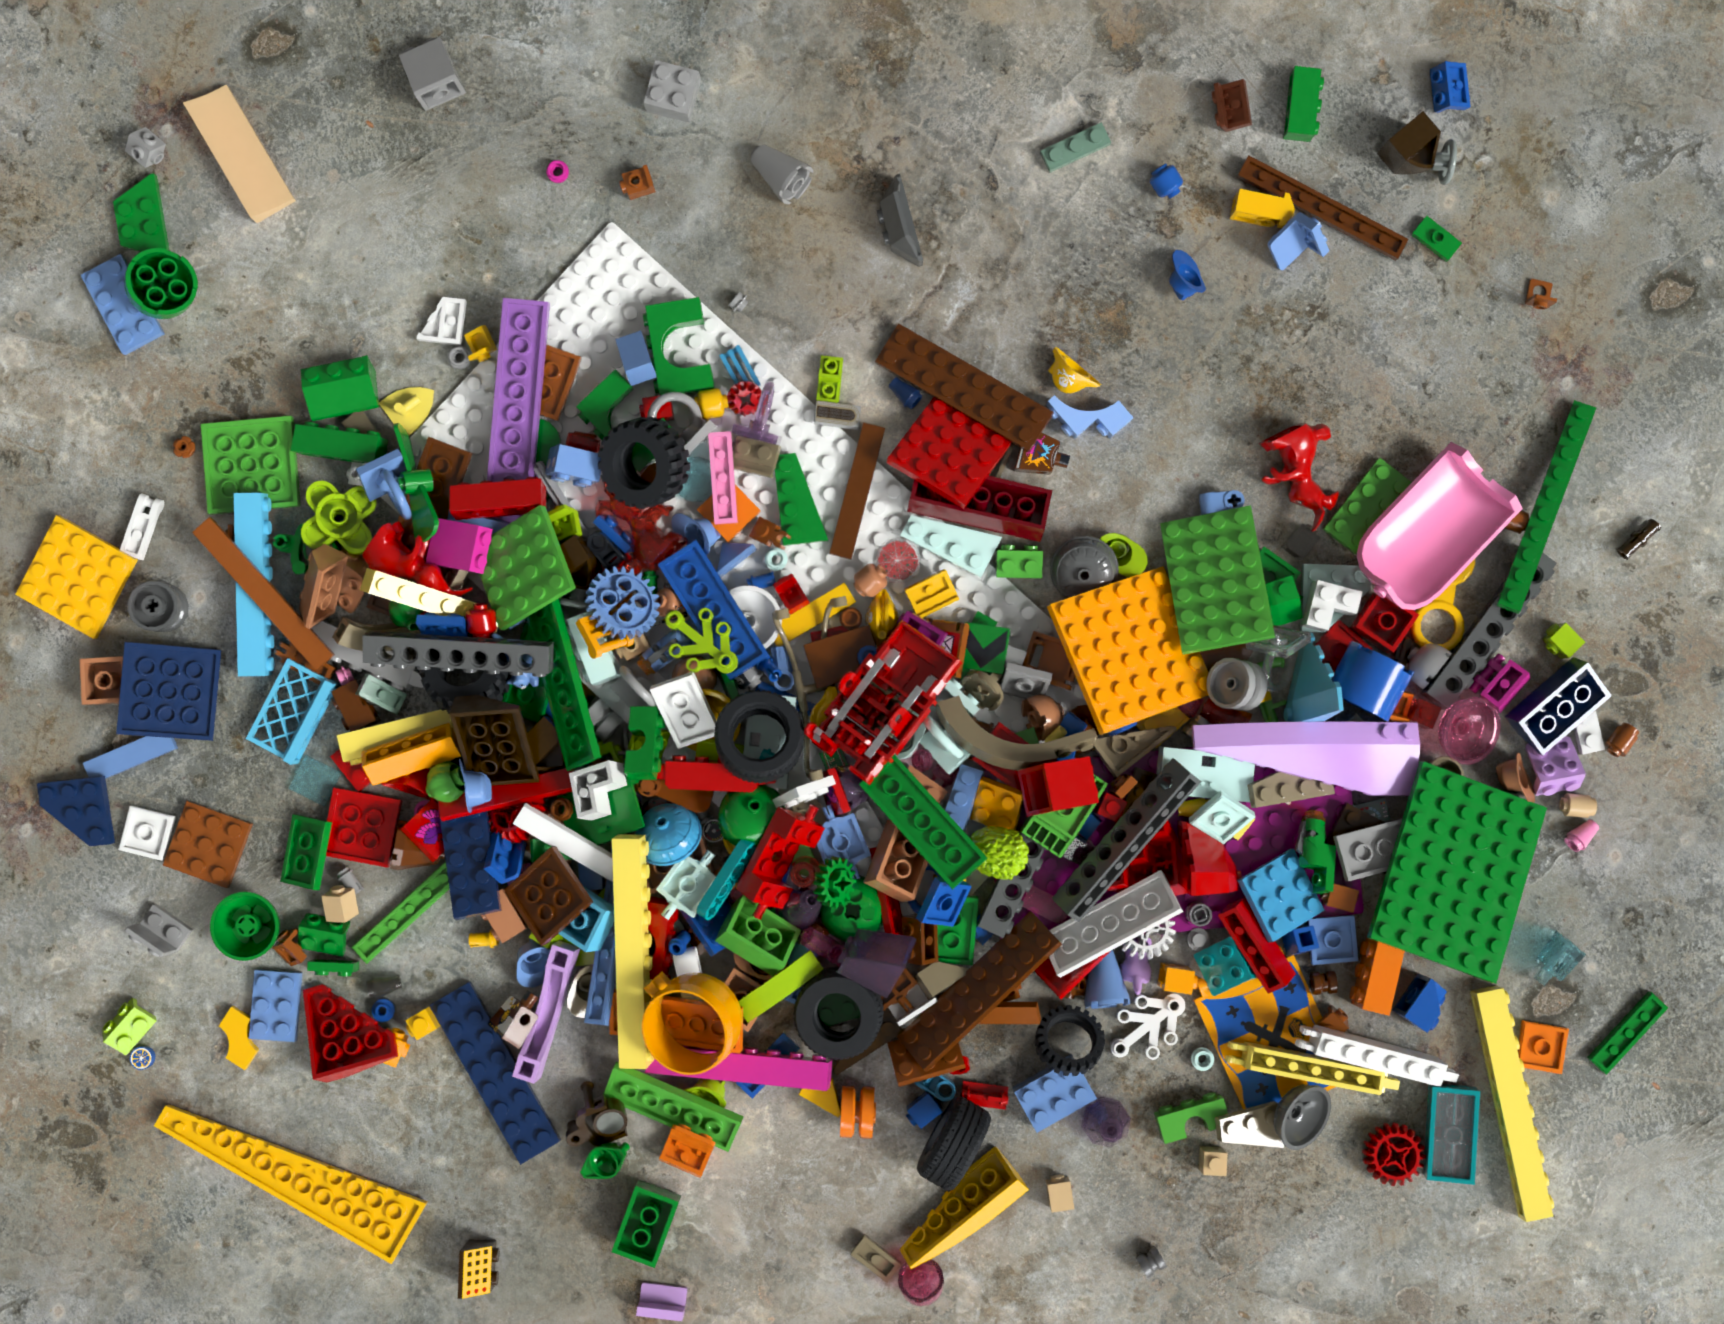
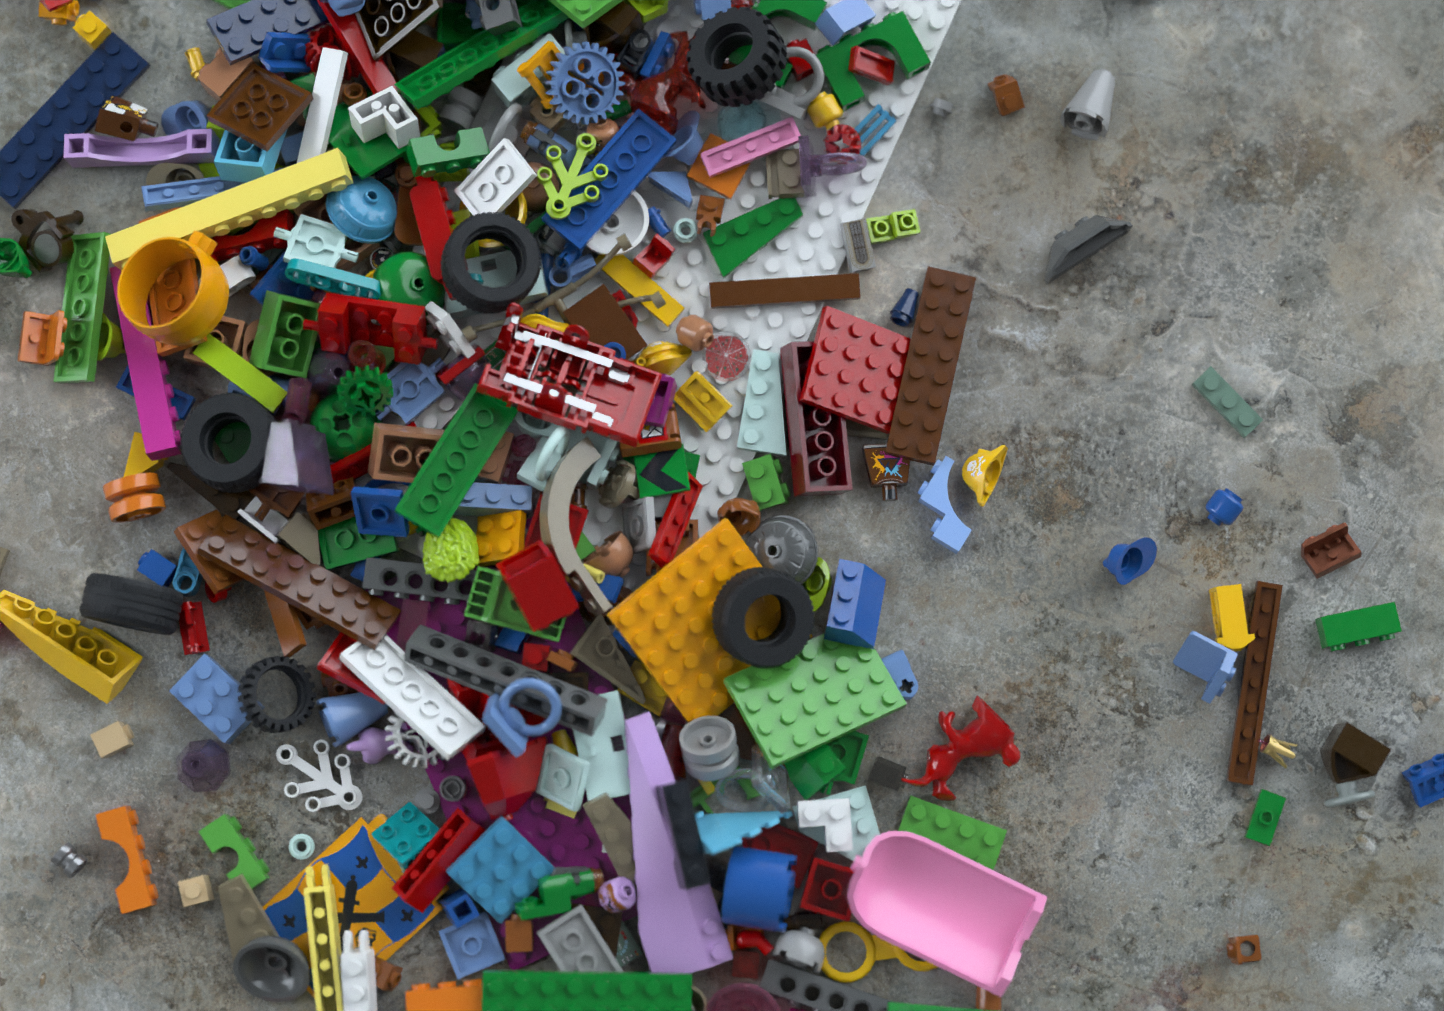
camera: 65 degrees right, 5 degrees down
dark orange plate [839,607,862,630] -> none
light orange brick [1157,962,1198,995] -> none
reddish brown wheel [1309,971,1338,995] -> none
none -> orange arch [95,806,158,914]
none -> medium blue tile [482,678,562,757]
none -> lavender head [599,877,637,913]
none -> red tile [648,472,703,569]
none -> black arch [655,780,711,890]
none -> black tyre [712,567,815,669]
none -> dark orange hair [717,498,761,536]
none -> red arm [735,930,774,956]
none -> blue slope [824,559,886,649]
none -> red tile [848,46,895,86]
none -> dark orange bracket [988,74,1025,116]
none -> pearl gold piece [1258,734,1297,768]

